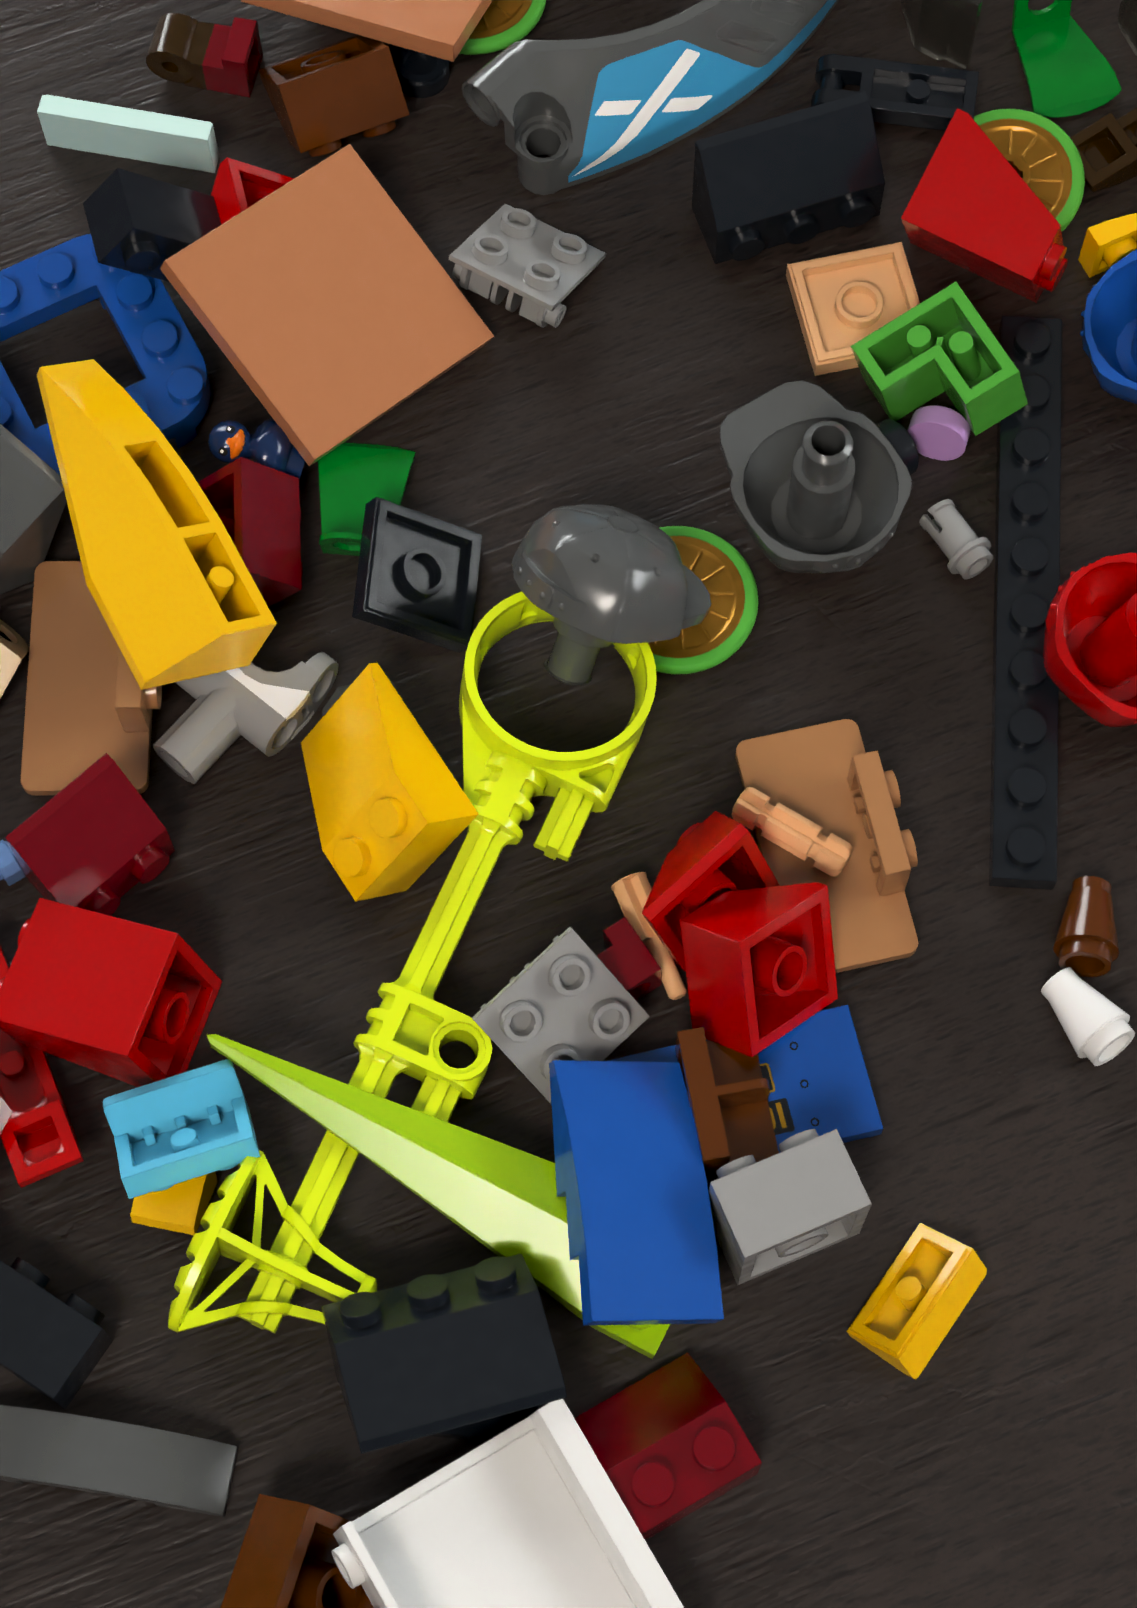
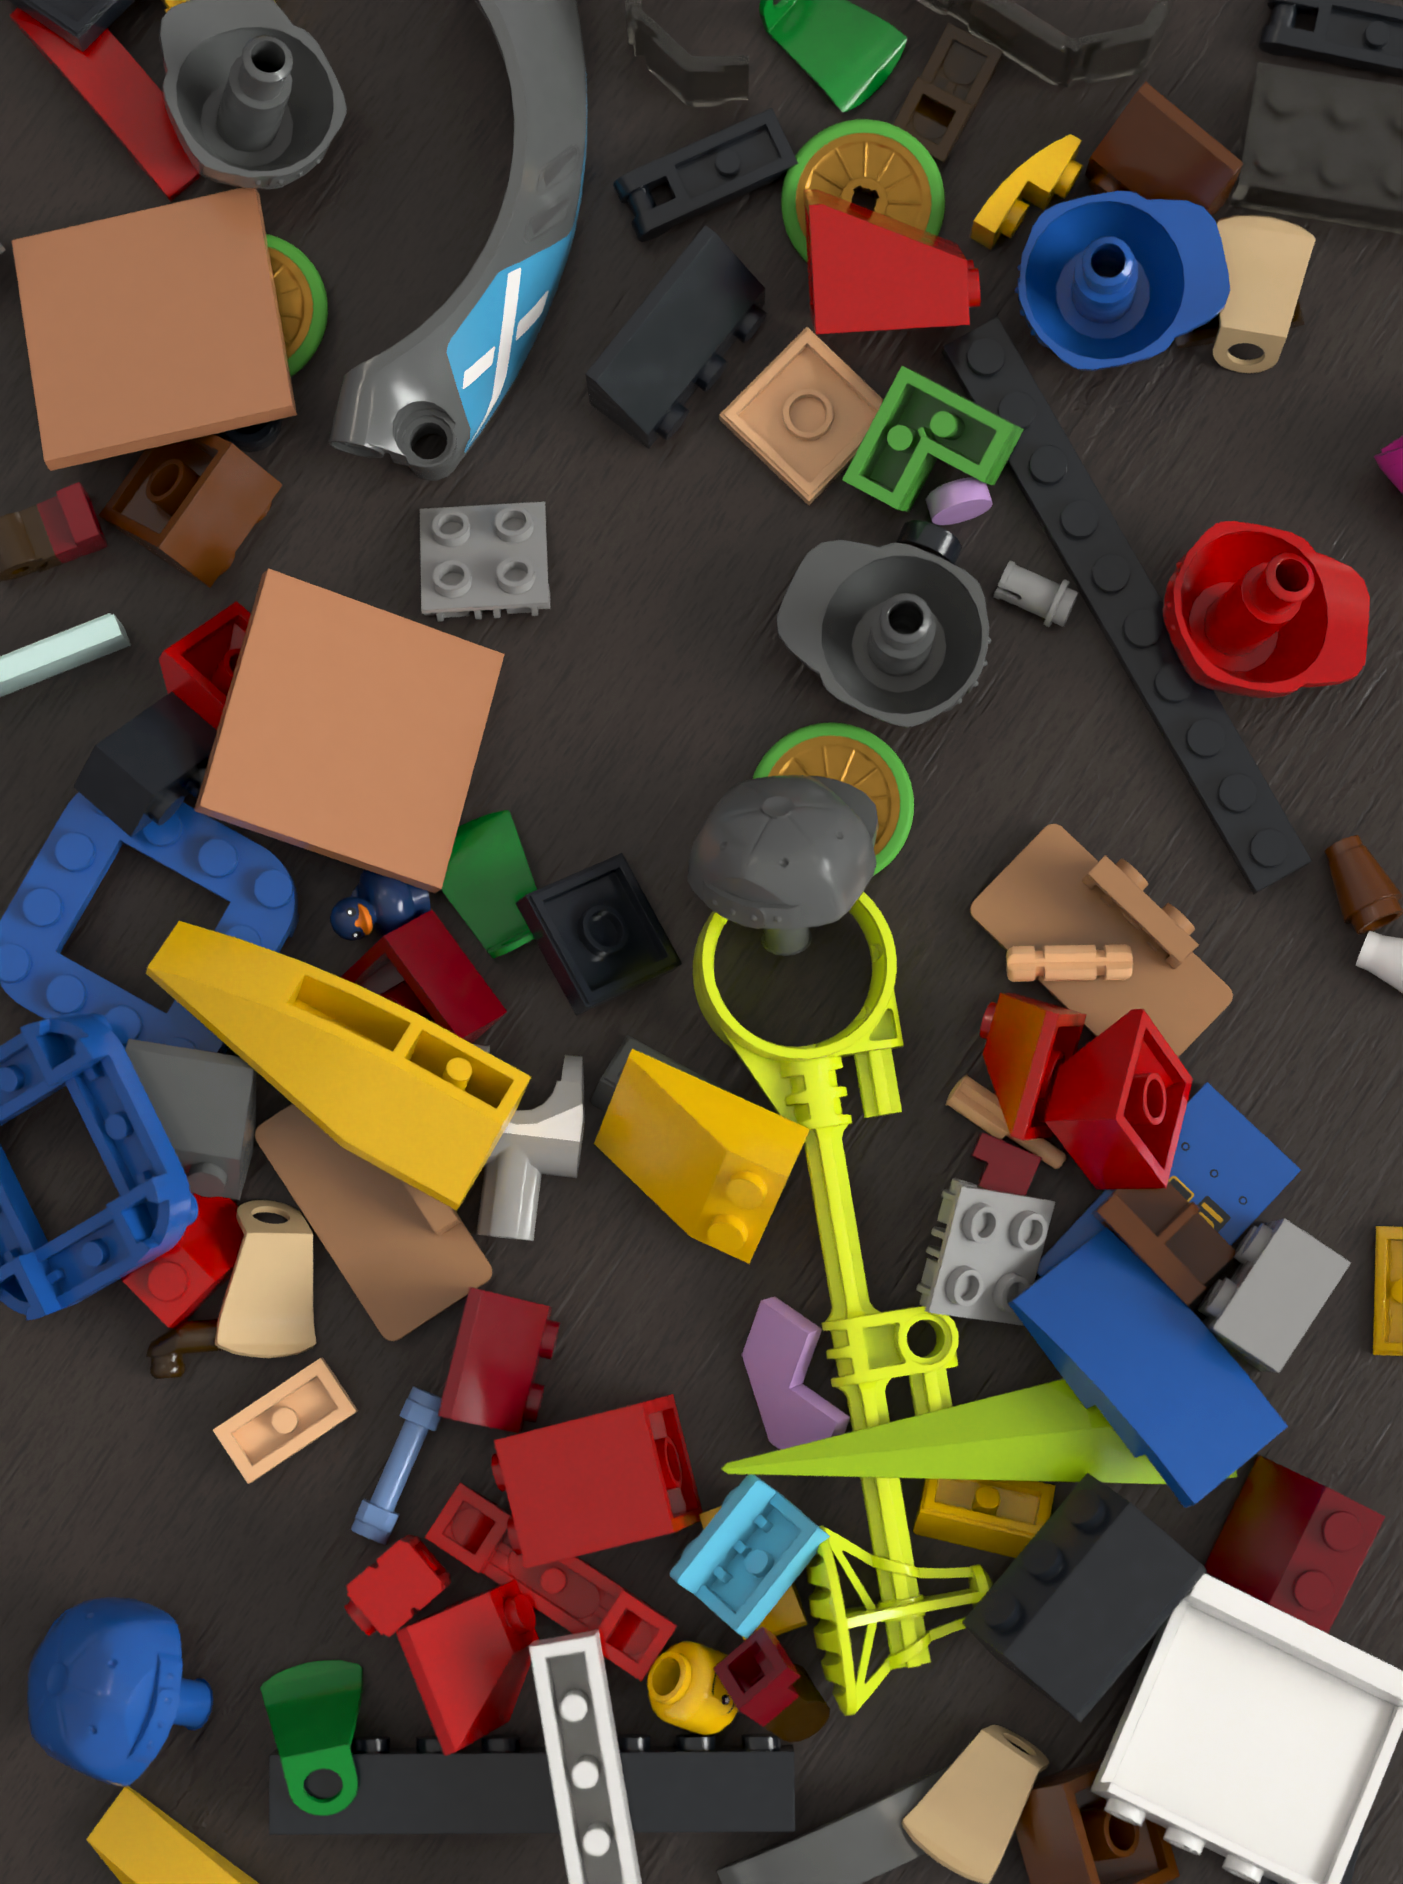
camera: 30 degrees left, 15 degrees up
none -> yellow head [647,1641,739,1736]
none -> dark red leg [713,1626,830,1742]
none -> lavender tile [742,1296,850,1449]
none -> tan piece [901,1725,1049,1884]
none -> yellow slope [913,1478,1055,1558]

